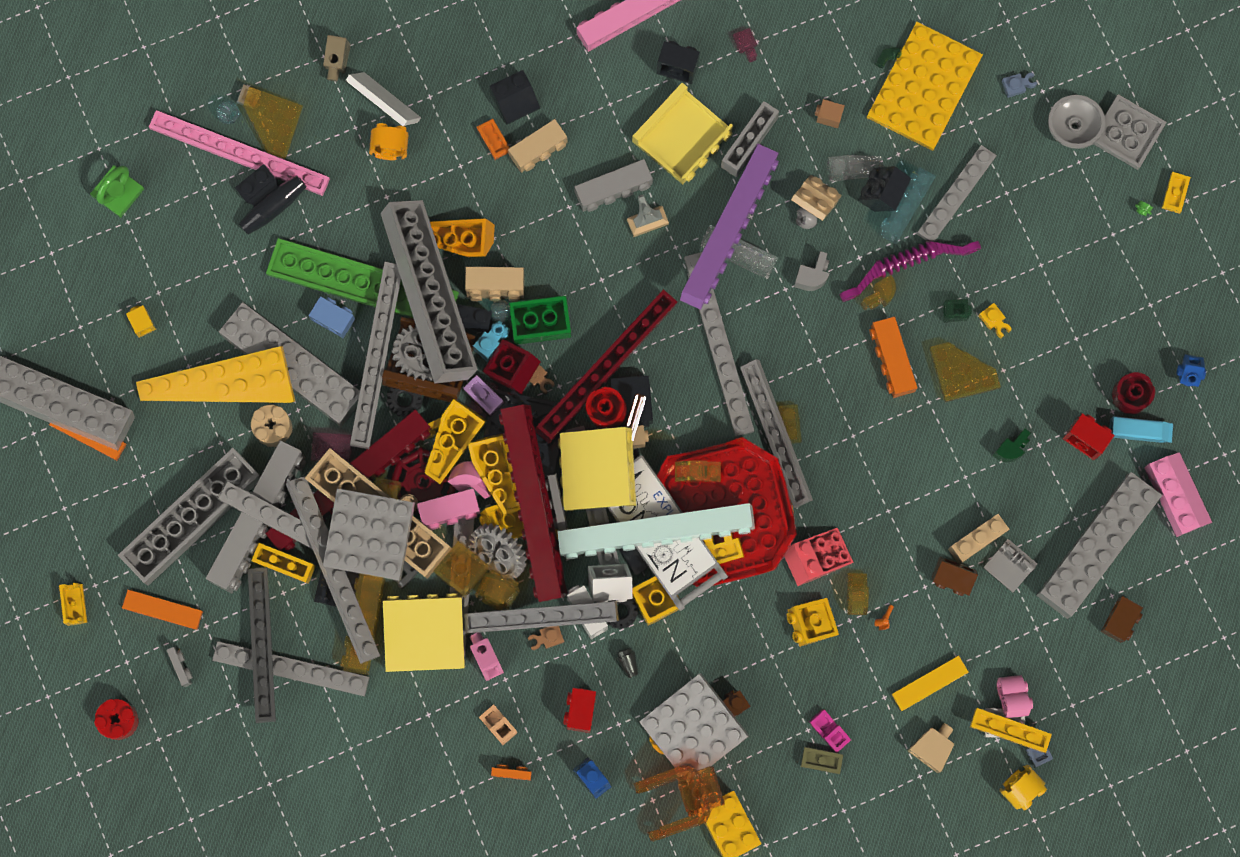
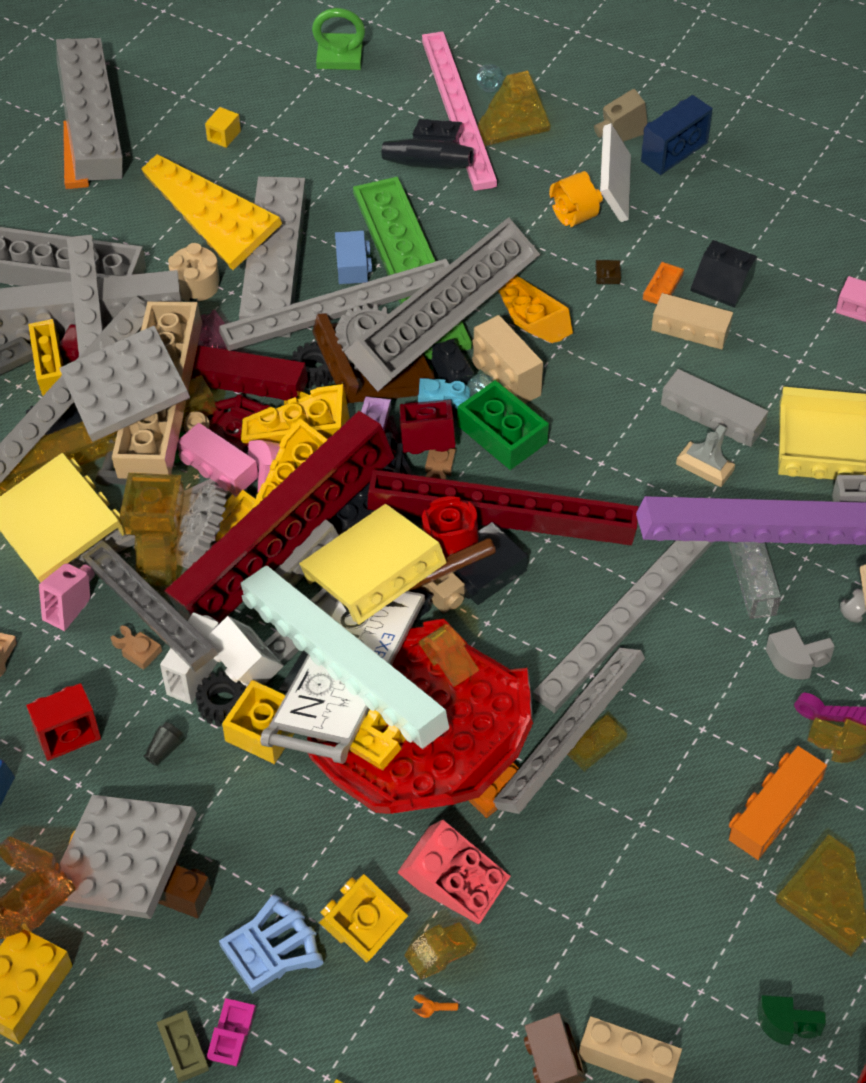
camera: 60 degrees right, 25 degrees down
none -> light blue plate [219,894,324,993]
none -> dark brown plate [595,260,621,284]
none -> dark blue brick [641,95,713,175]

